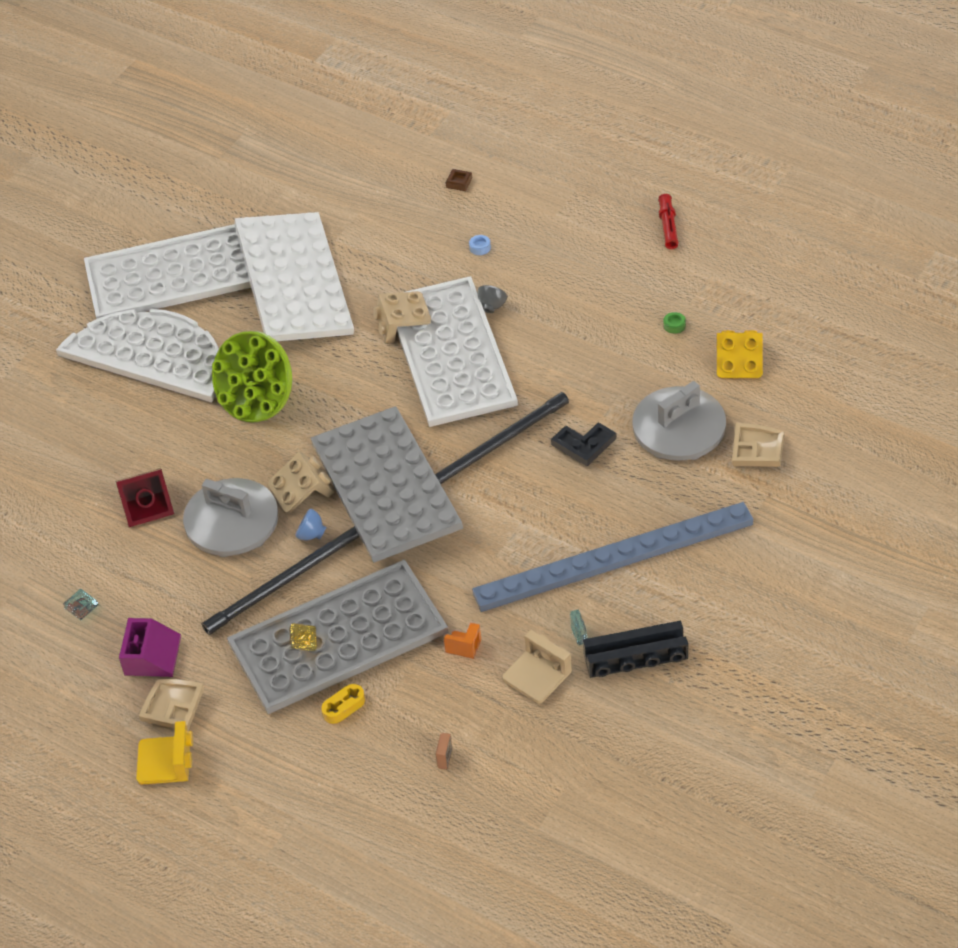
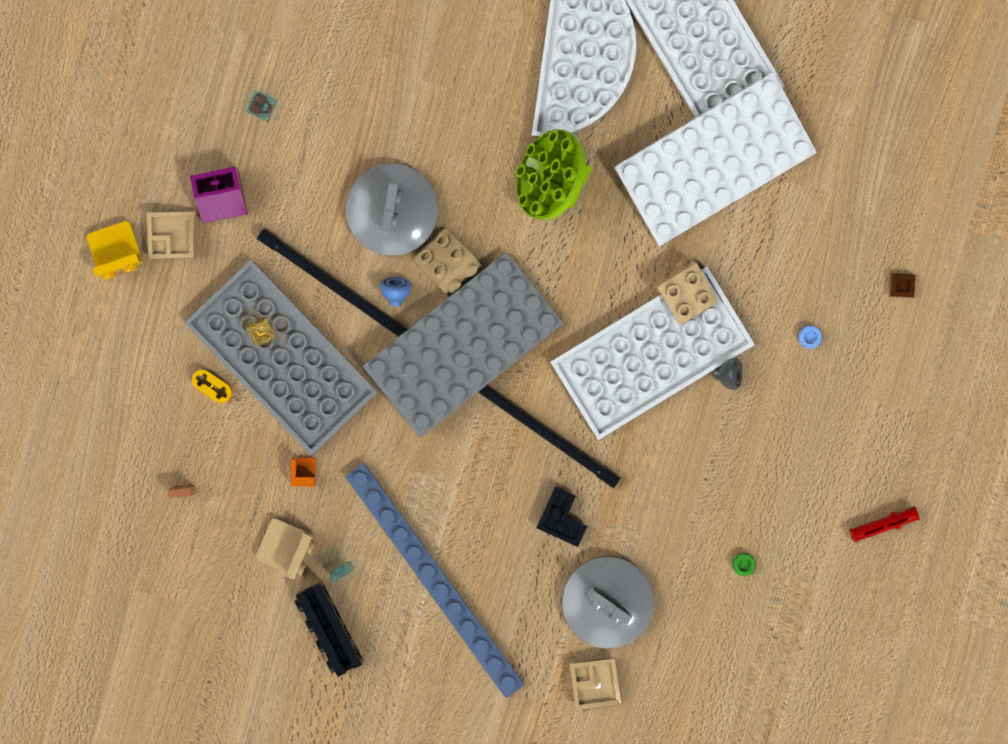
camera: 65 degrees right, 40 degrees up
dark red slope [115,468,175,527] -> none
yellow bracket [716,330,763,378] -> none

